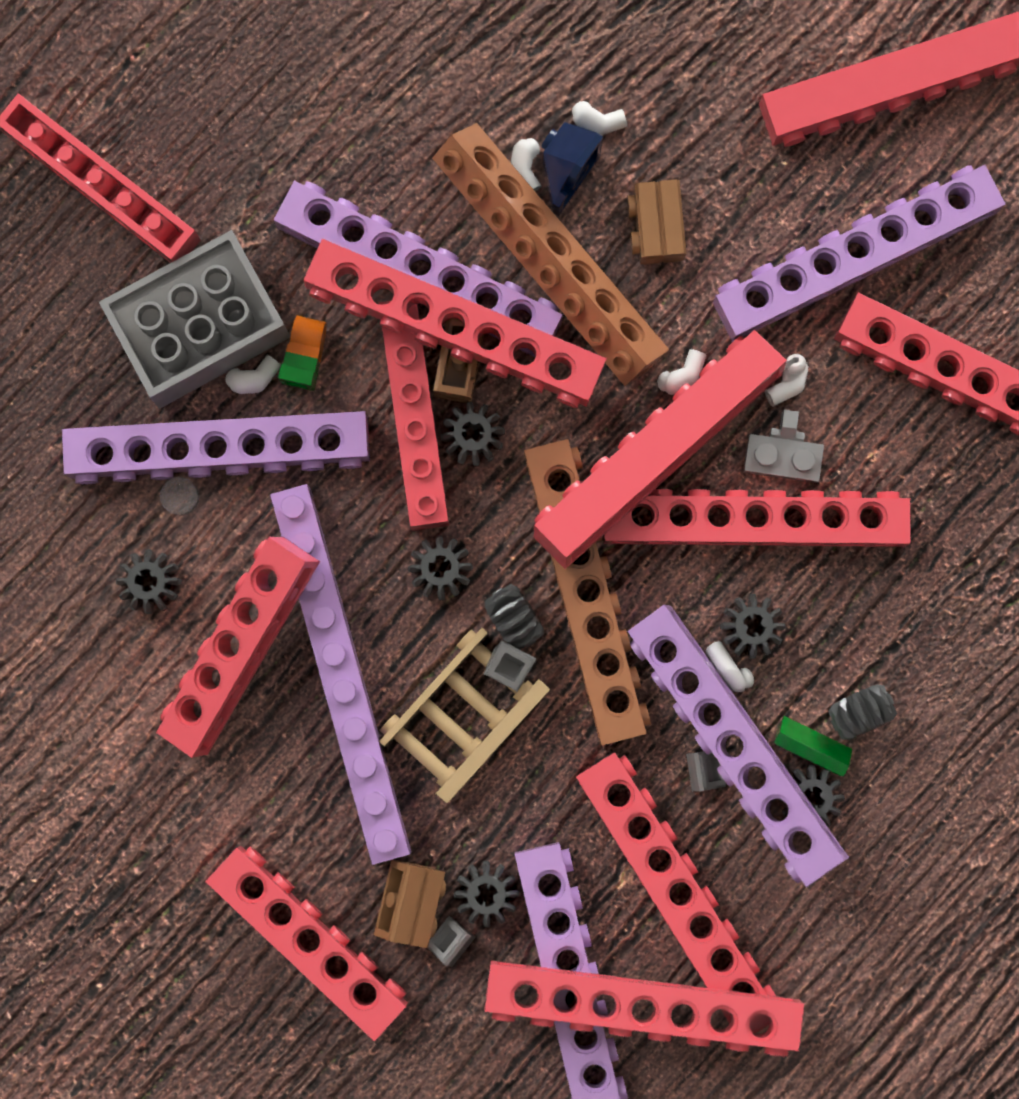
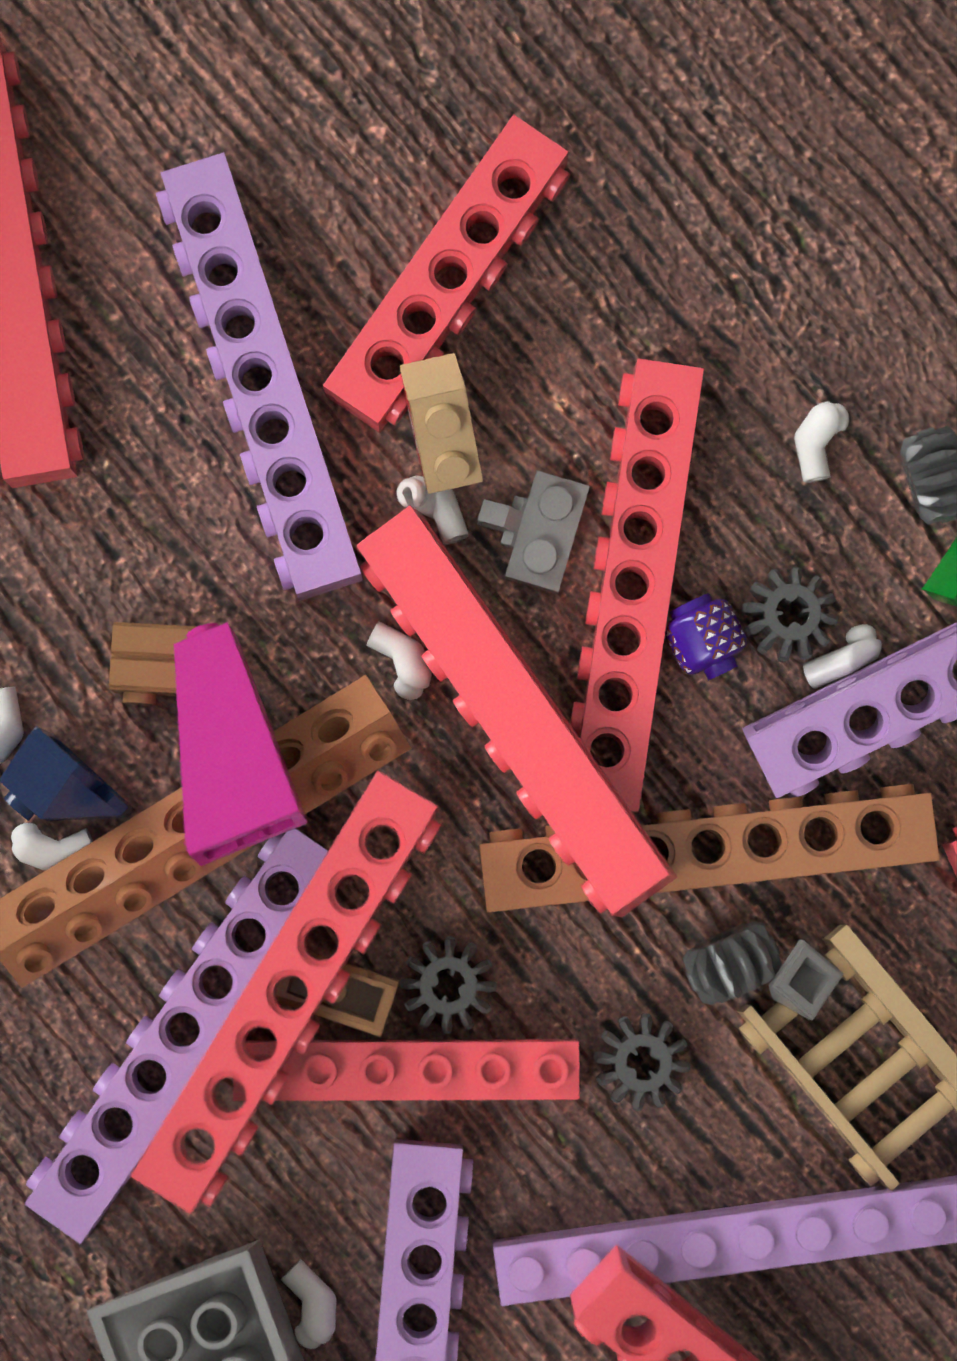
camera: 90 degrees left, 0 degrees up
leg [278,315,327,391] -> none
none -> dark pink slope [174,622,308,866]
none -> tan brick [400,353,483,494]
none -> dark purple head [665,593,747,681]
none -> white arm [795,401,849,483]

